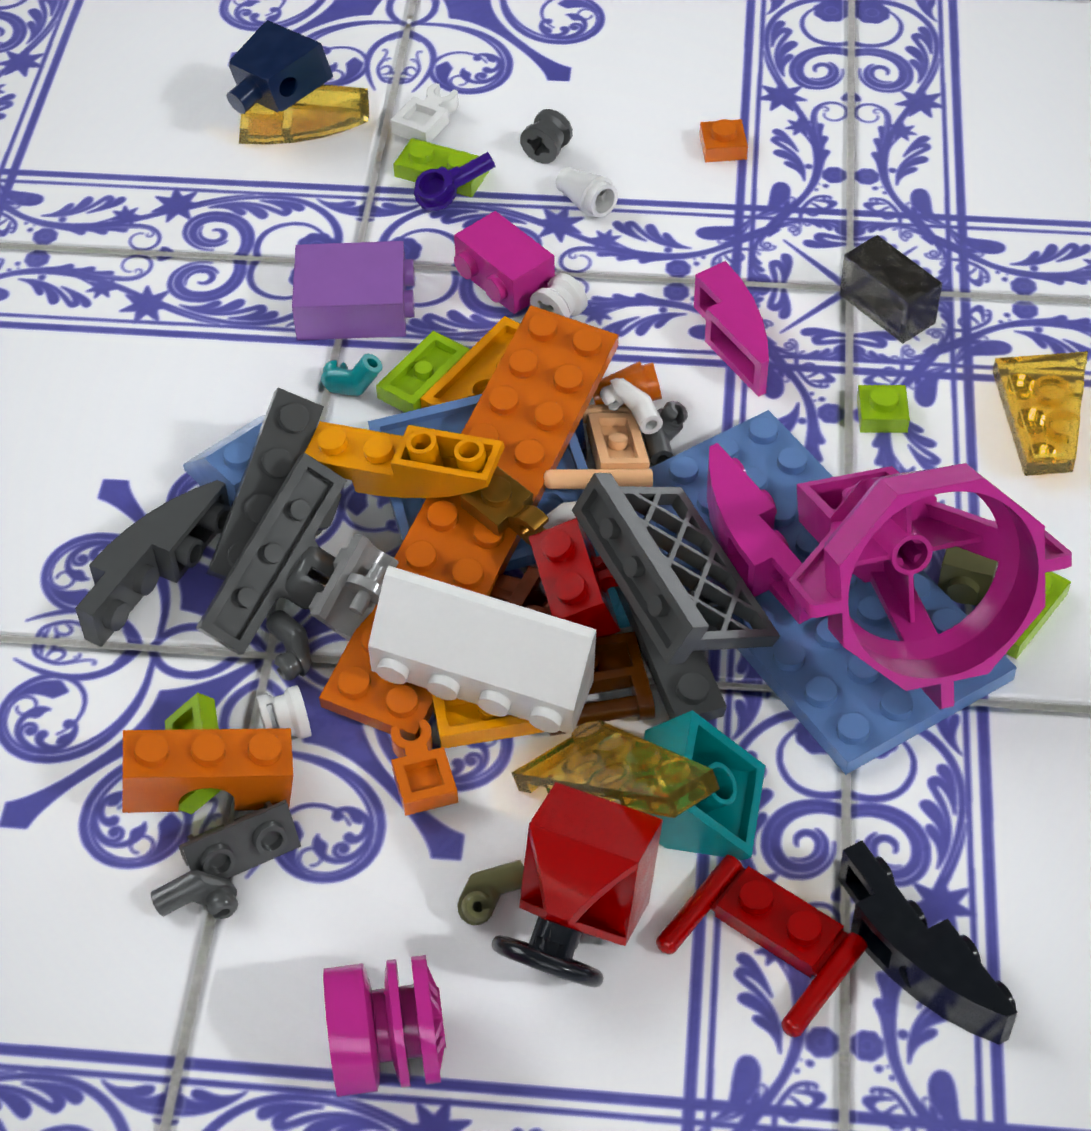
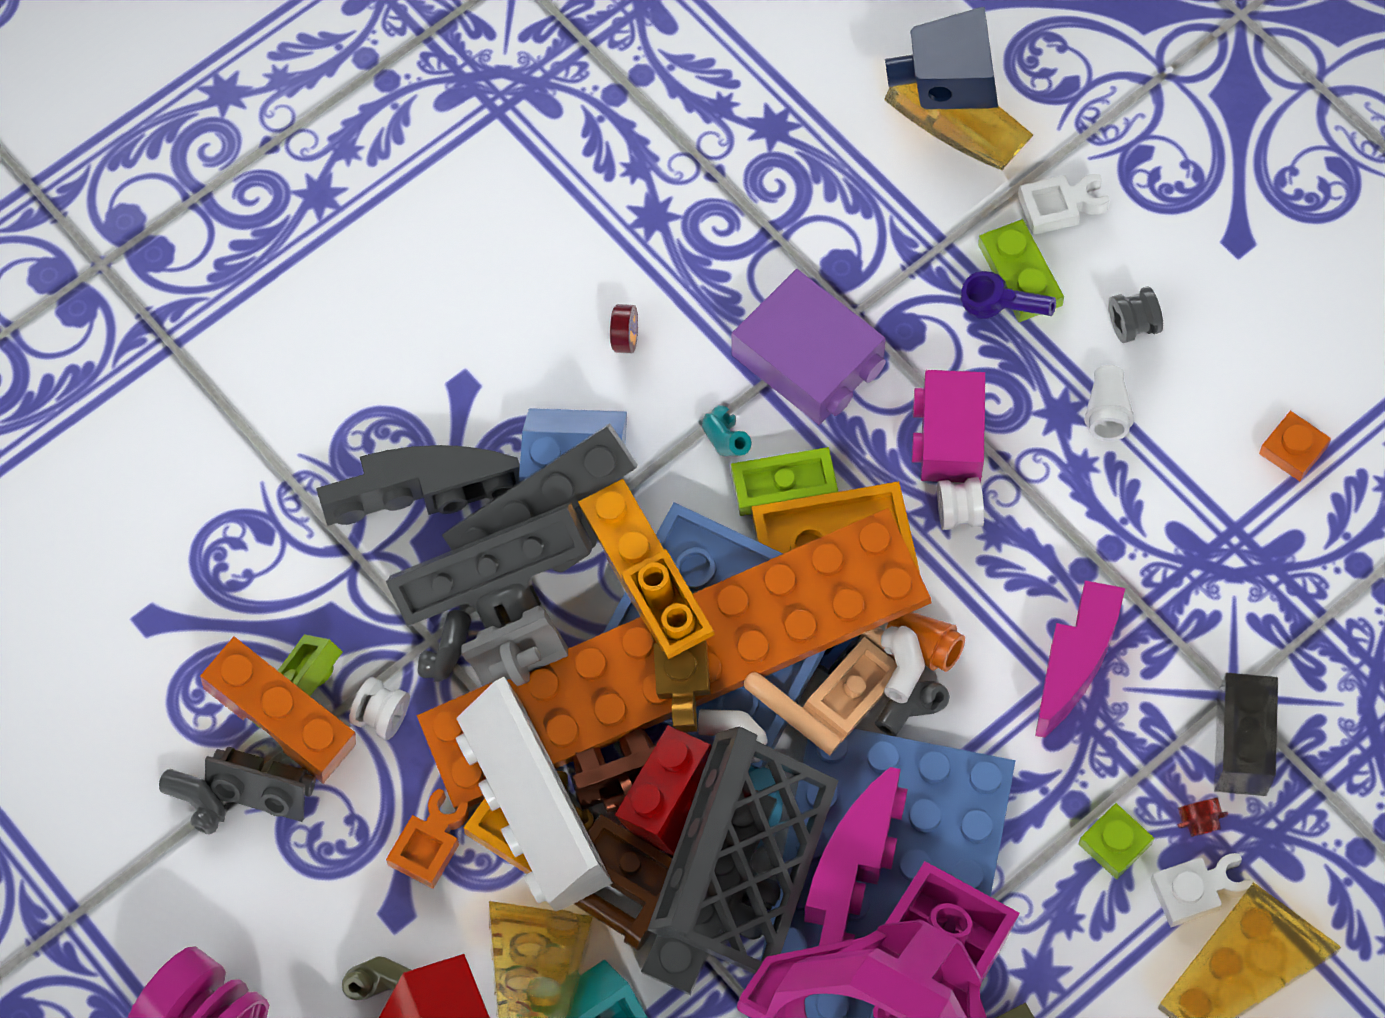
camera: 45 degrees right, 15 degrees up
none -> dark red tile [610,304,638,354]
none -> white plate [1150,853,1253,928]
none -> clear red plate [1177,797,1228,837]

